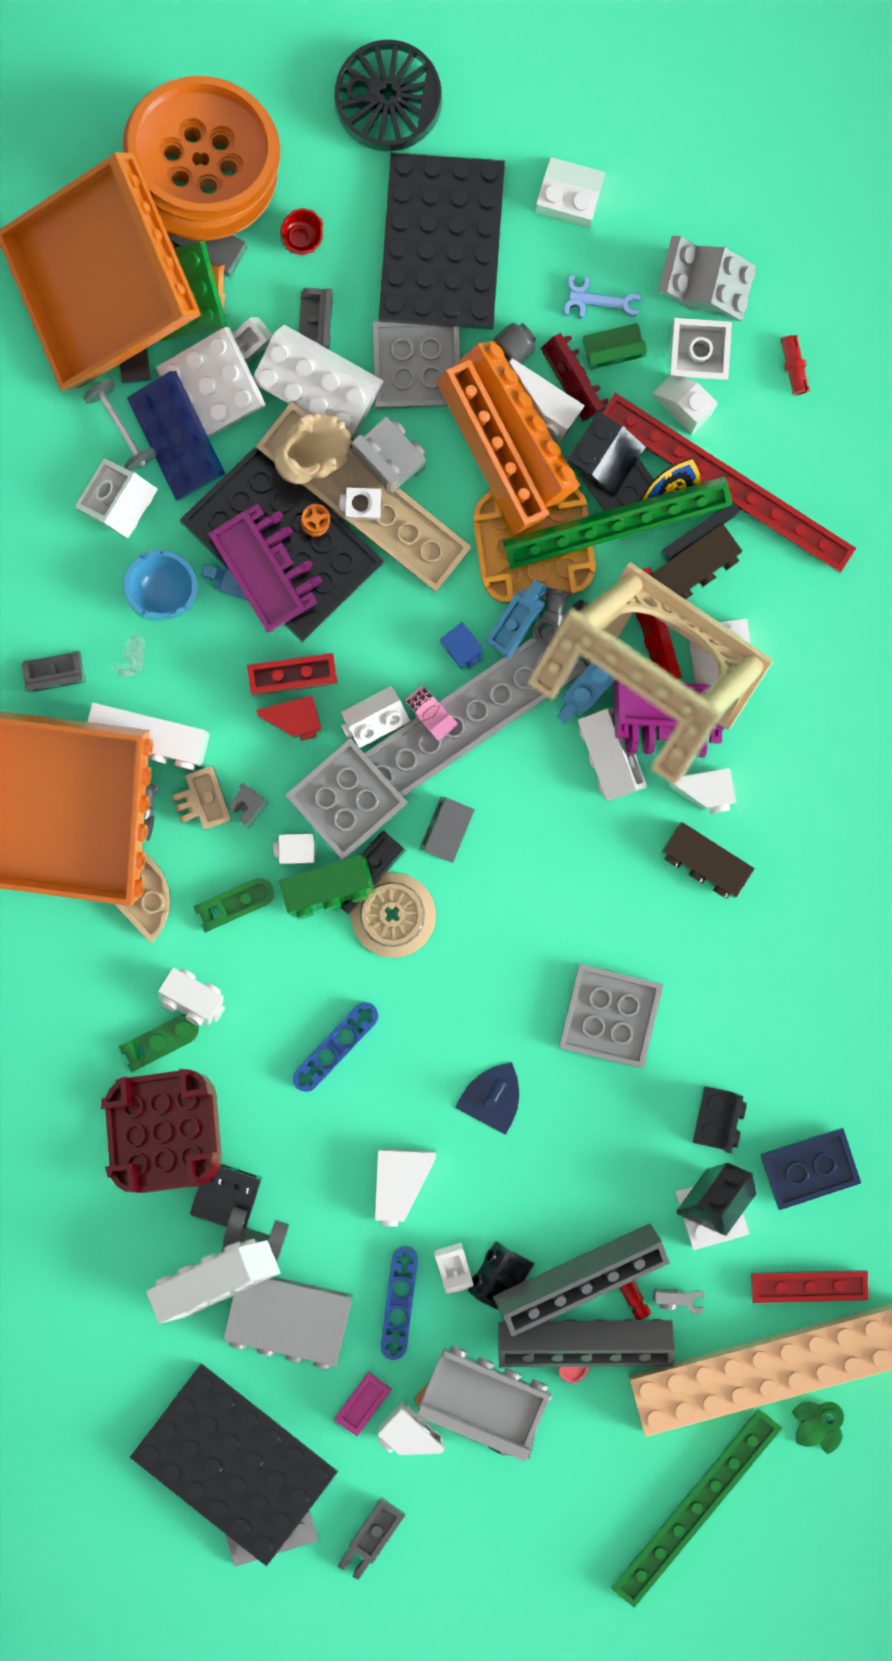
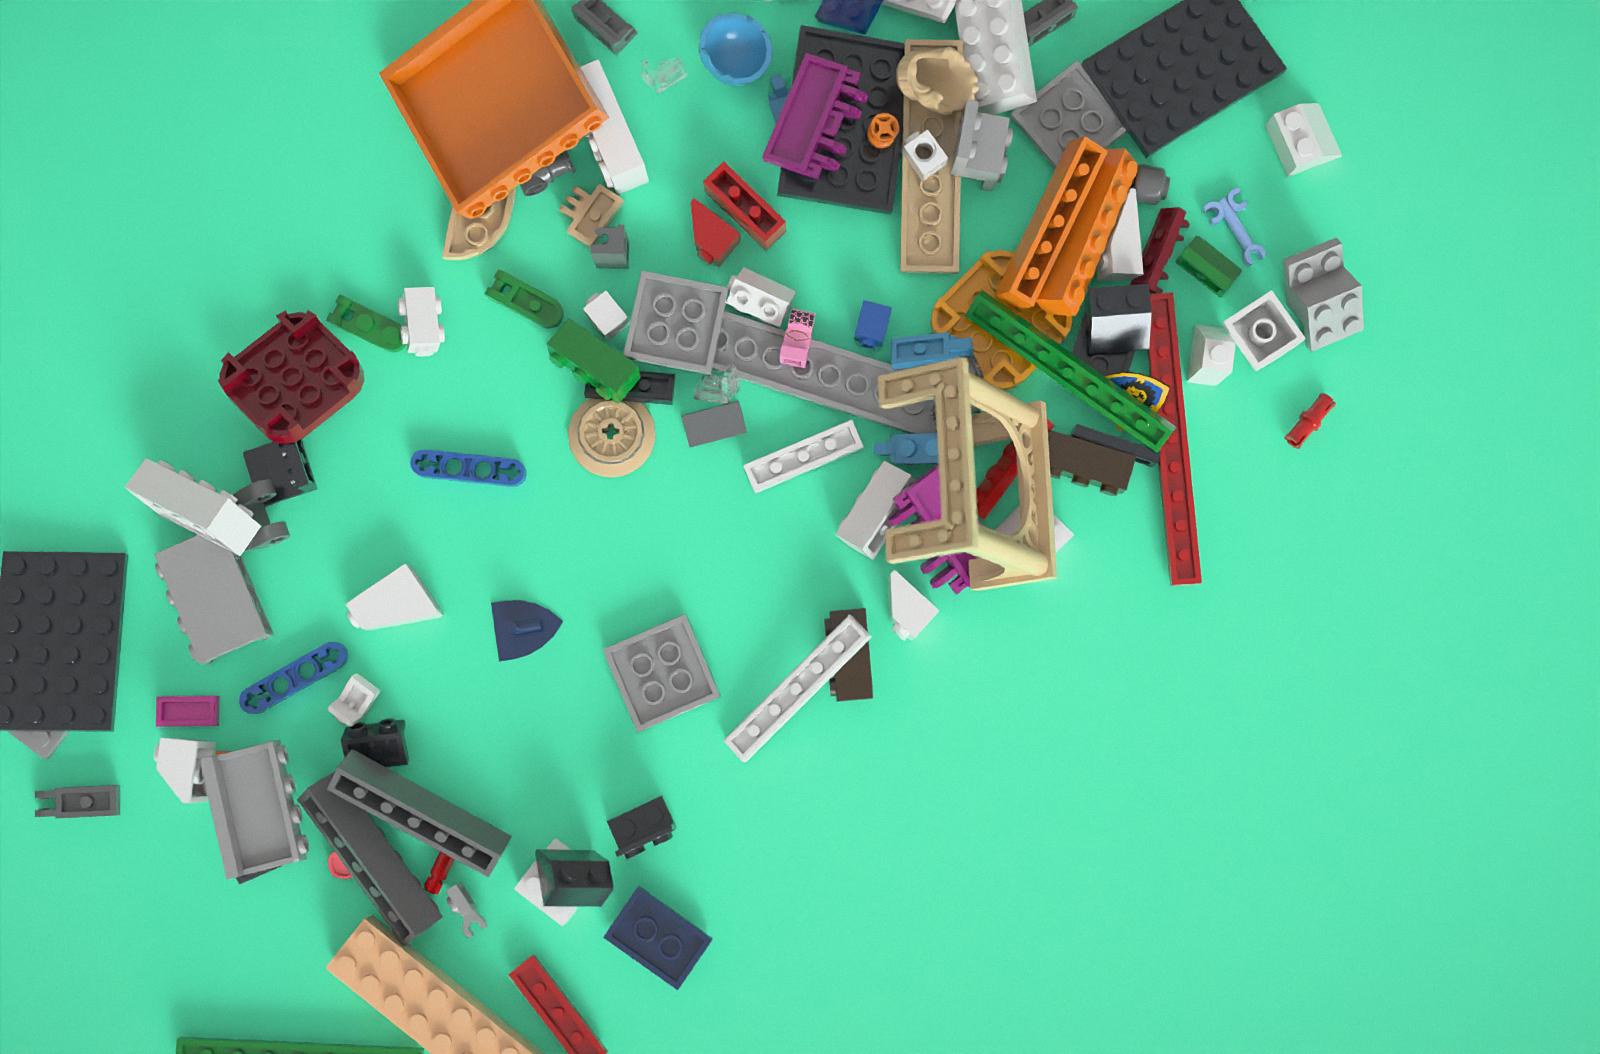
camera: 55 degrees right, 5 degrees down
none -> clear bracket [694,364,741,404]
none -> white tile [723,615,872,763]
none -> white plate [743,420,863,494]

